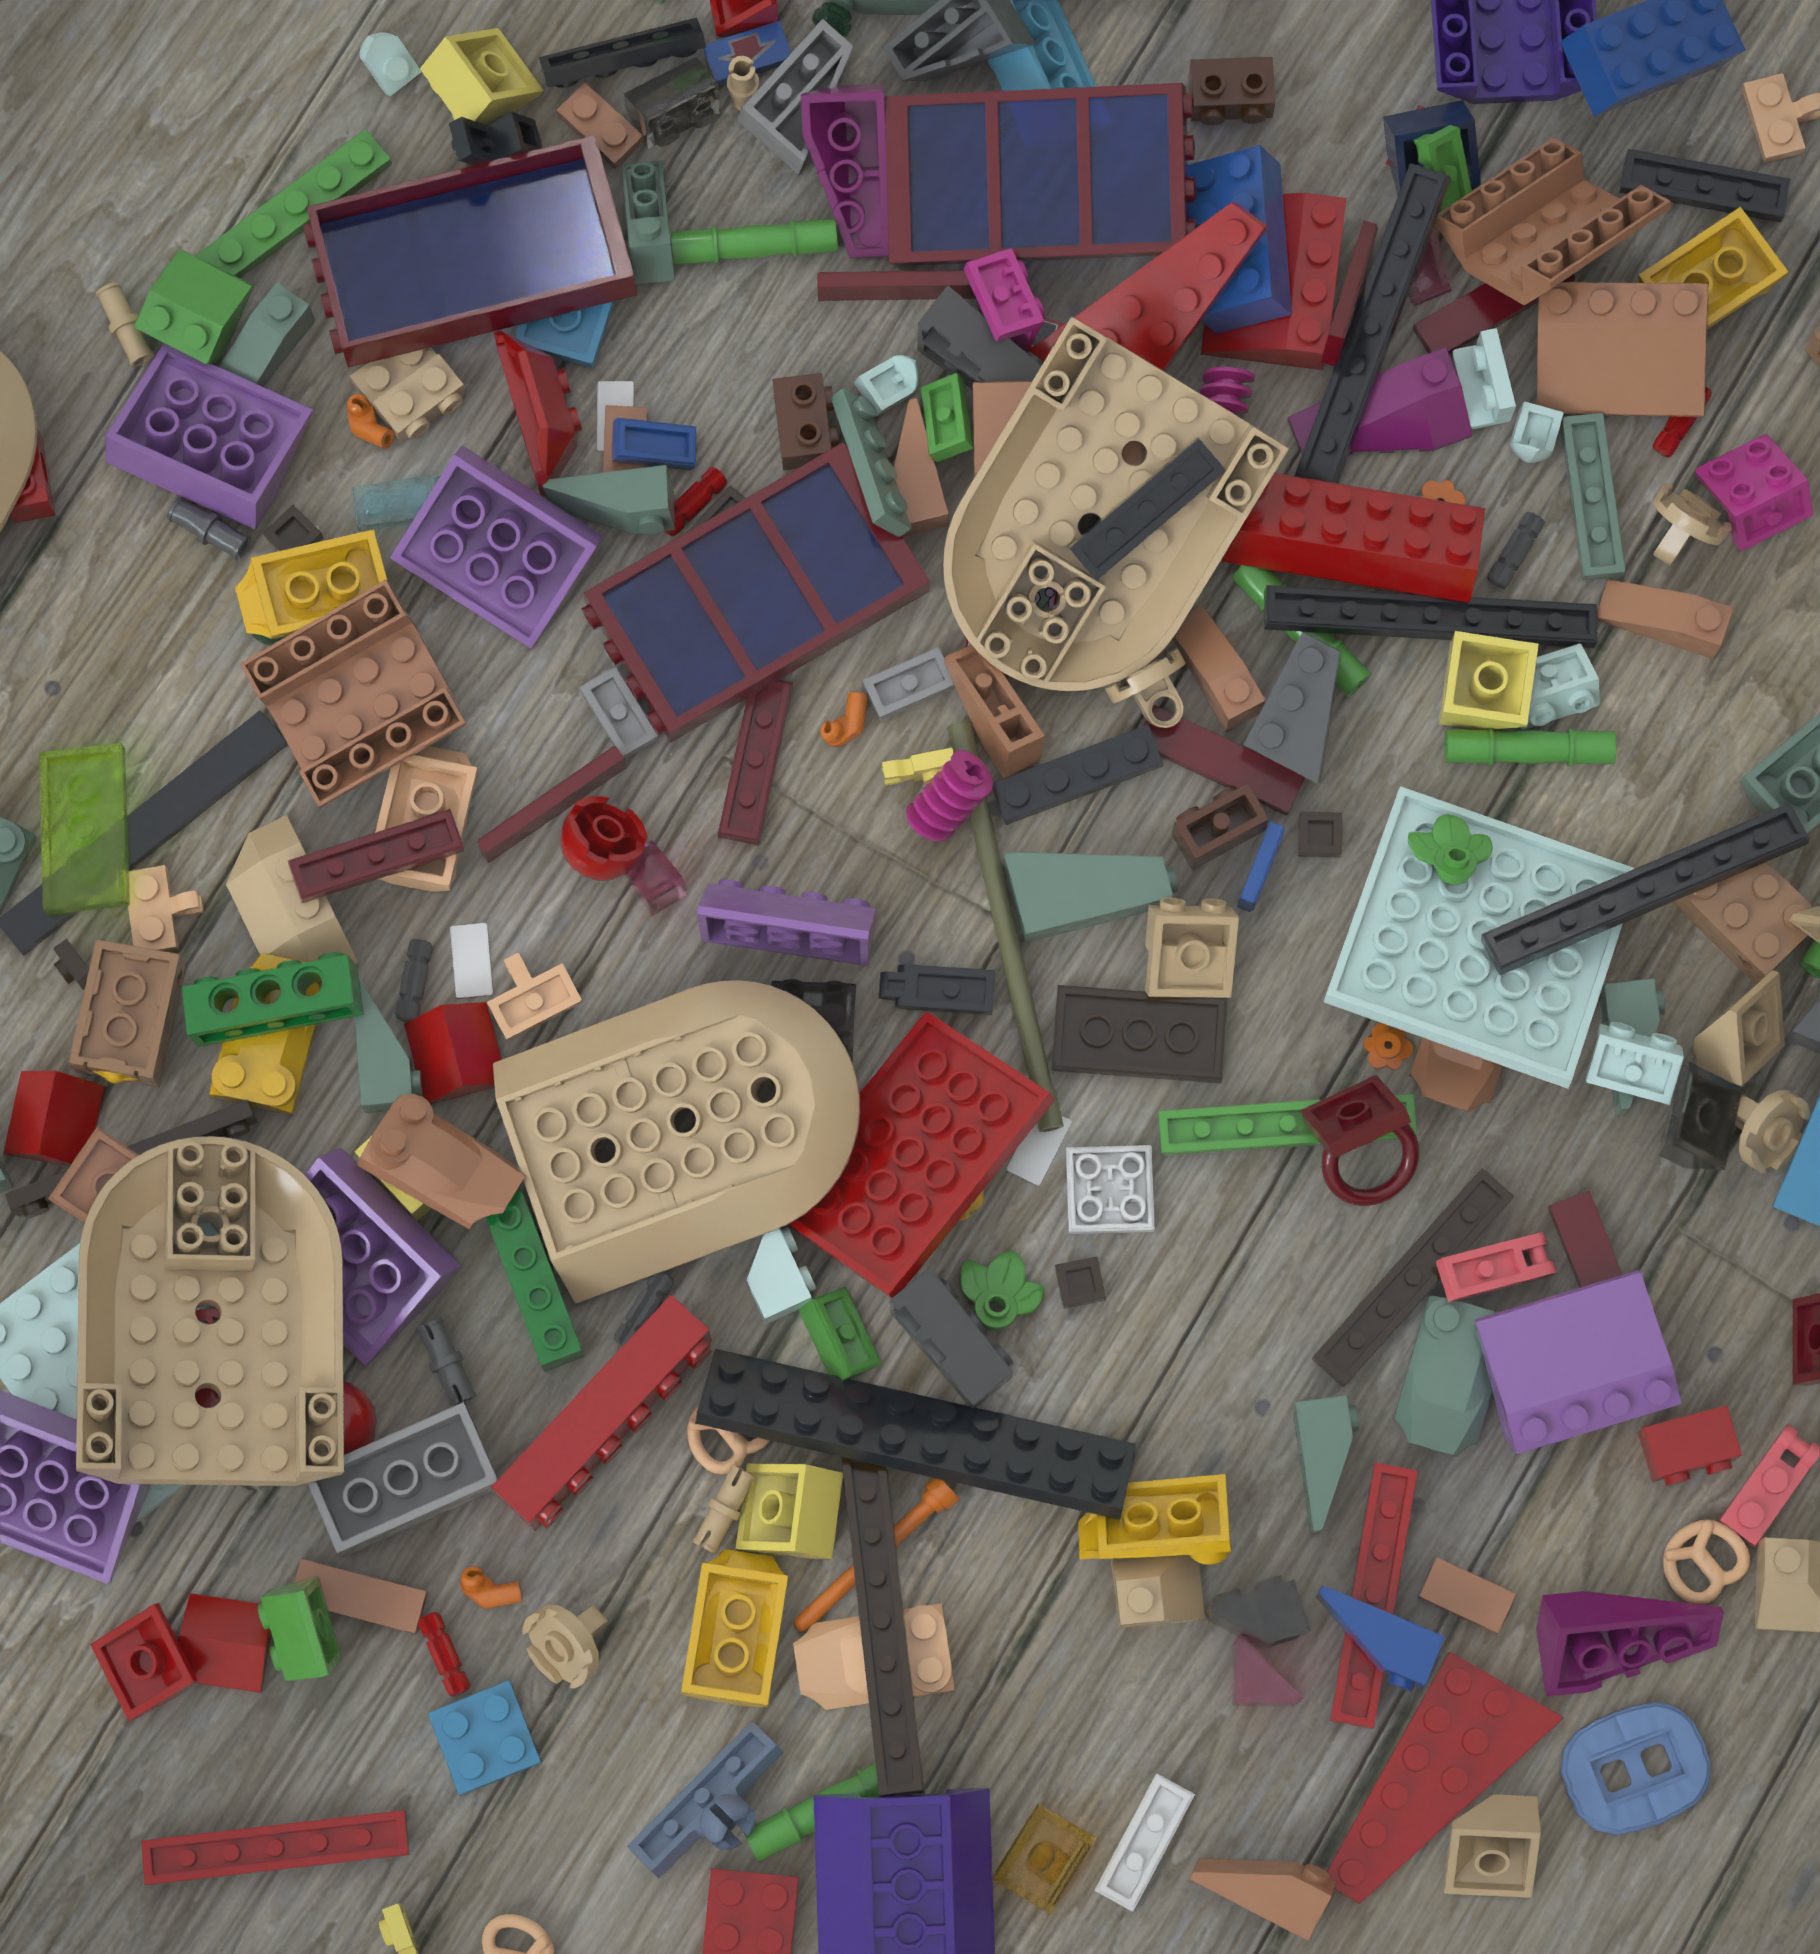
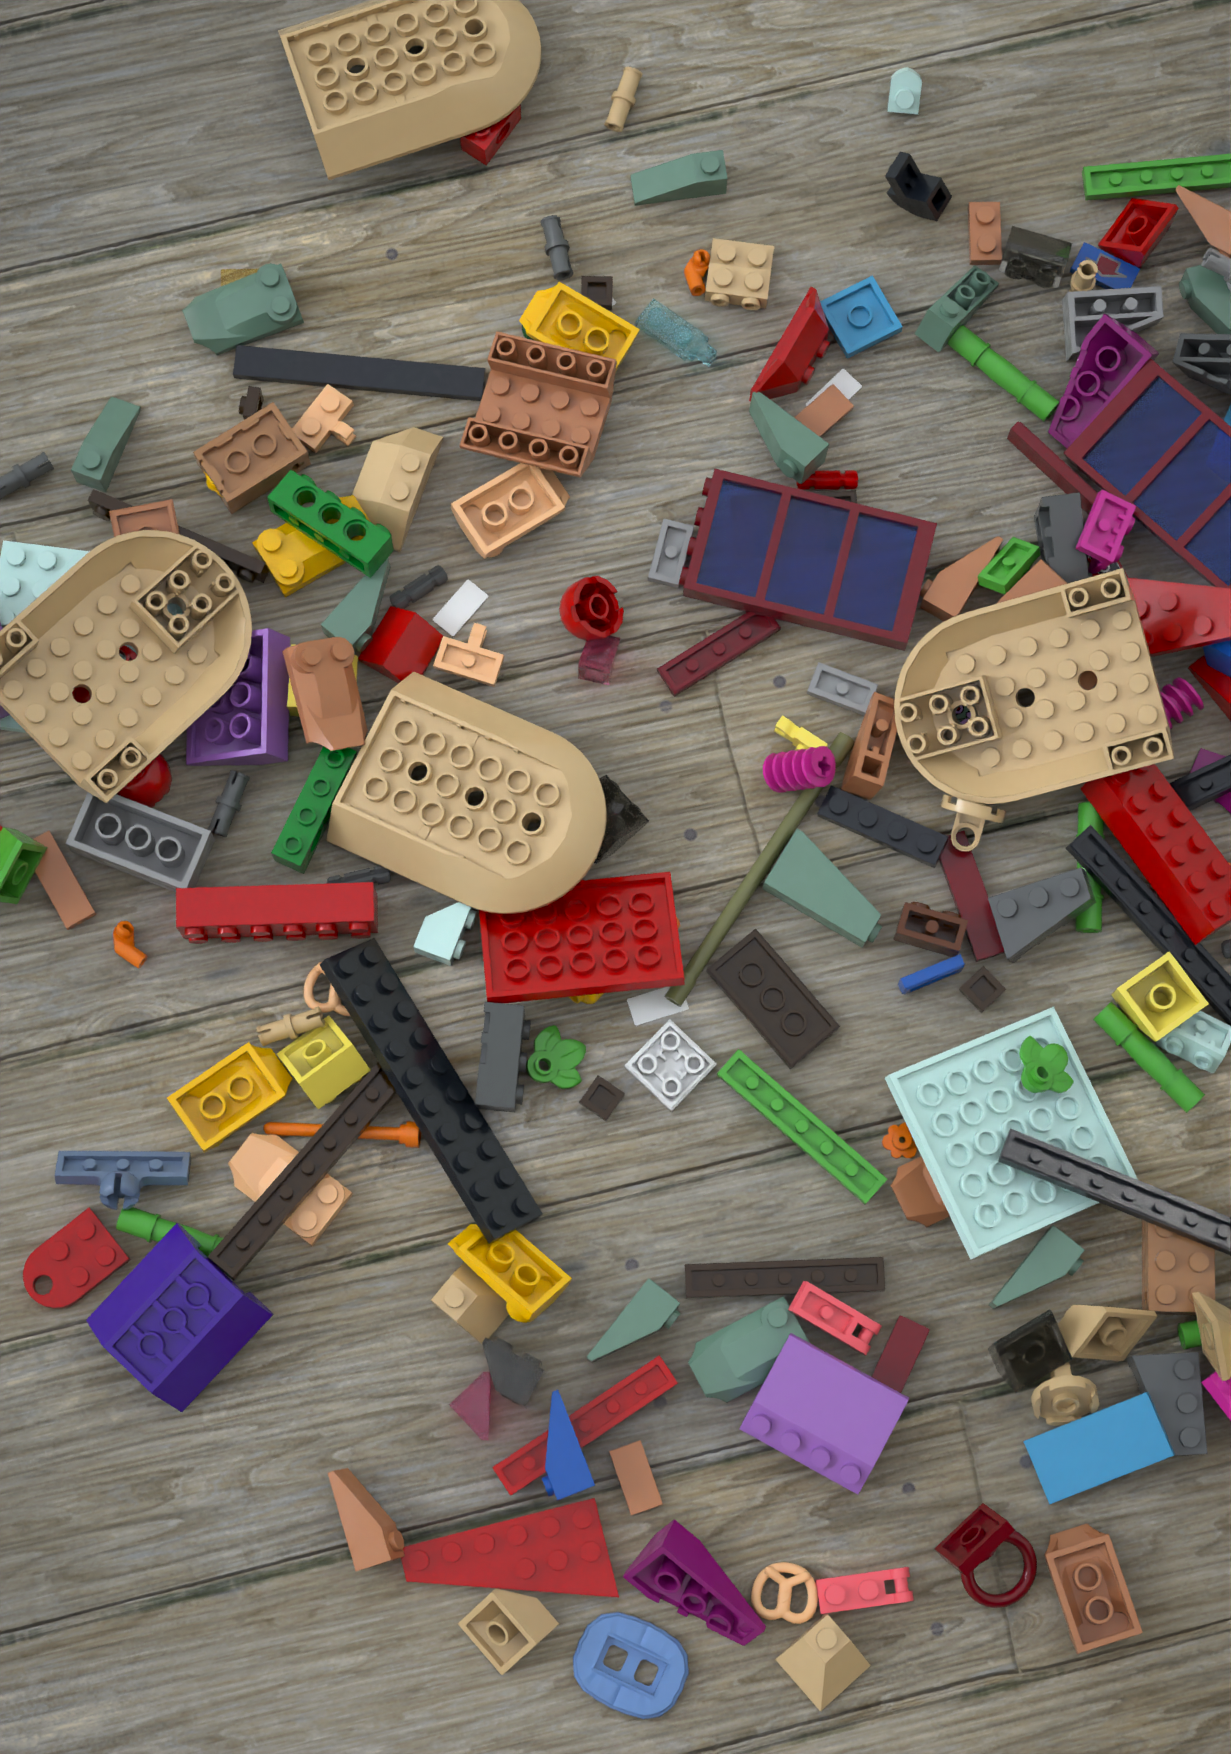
camera: 45 degrees right, 0 degrees up
red slope [3,1070,106,1167] -> none
clear neon green tile [39,743,130,915] -> none
medium lavender slope [105,343,313,530] -> none
bright green slope [134,249,254,364] -> none
bright green plate [195,129,392,278] -> none
dark red tile [288,809,464,903] -> none
clear blue window [303,135,637,368] -> none
medium lavender slope [390,445,603,649] -> none
red axle [418,1612,470,1697] -> none
light yellow slope [420,28,544,125] -> none
dark azure plate [428,1680,542,1796] -> none
dark red tile [477,746,626,863] -> none
tan tile [522,1604,608,1688] -> none
black plate [539,18,706,88] -> none
blue tile [612,418,696,470] -> none
medium lavender slope [697,879,876,966] -> none
reddish brown brick [772,373,839,470] -> none
bright green slope [799,1287,882,1381] -> none
clear green plate [812,2,852,37] -> none
orange arm [820,692,868,747] -> none
sand green plate [831,388,912,538] -> none
light aqua plate [854,355,920,416] -> none
black hinge [878,964,995,1015] -> none
clear yellow slope [992,1804,1097,1916] -> none
black plate [1068,437,1226,581] -> none
white tile [1094,1773,1195,1912] -> none
tan plate [1145,897,1239,998] -> none
nougat slope [1172,605,1266,732] -> none
dark red tile [1300,1075,1419,1206] -> none
light aqua bracket [1586,1022,1684,1105] -> none
red brick [1638,1405,1742,1486] -> none

